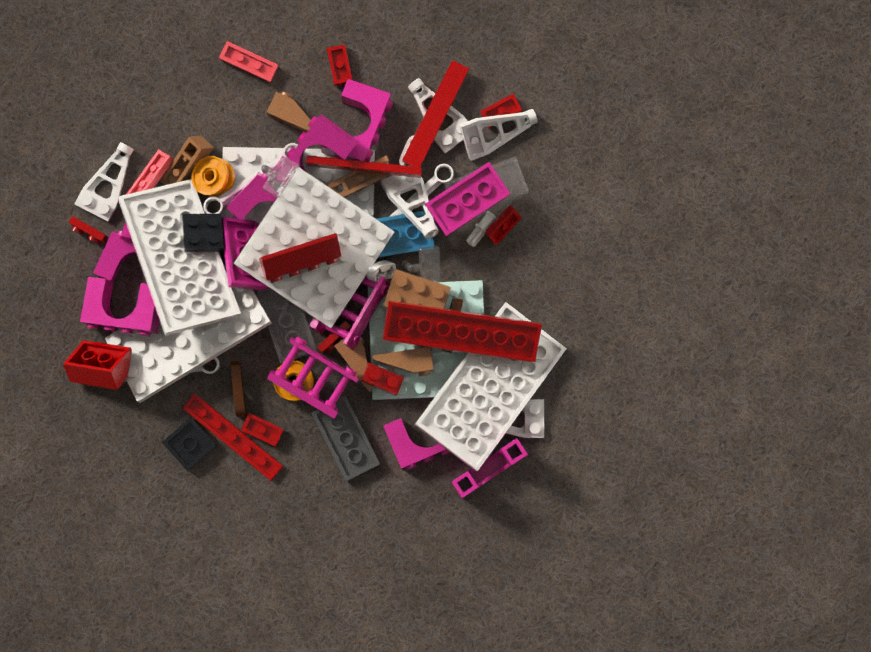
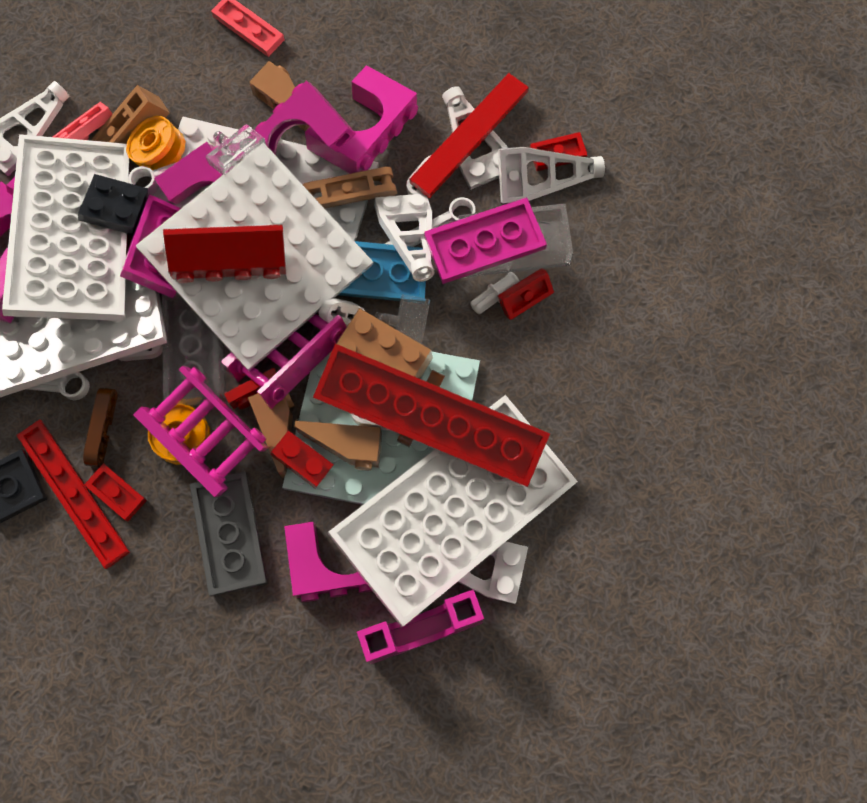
camera: 20 degrees right, 10 degrees down
red tile [306,155,422,178] -> none
red plate [327,44,352,86] -> none

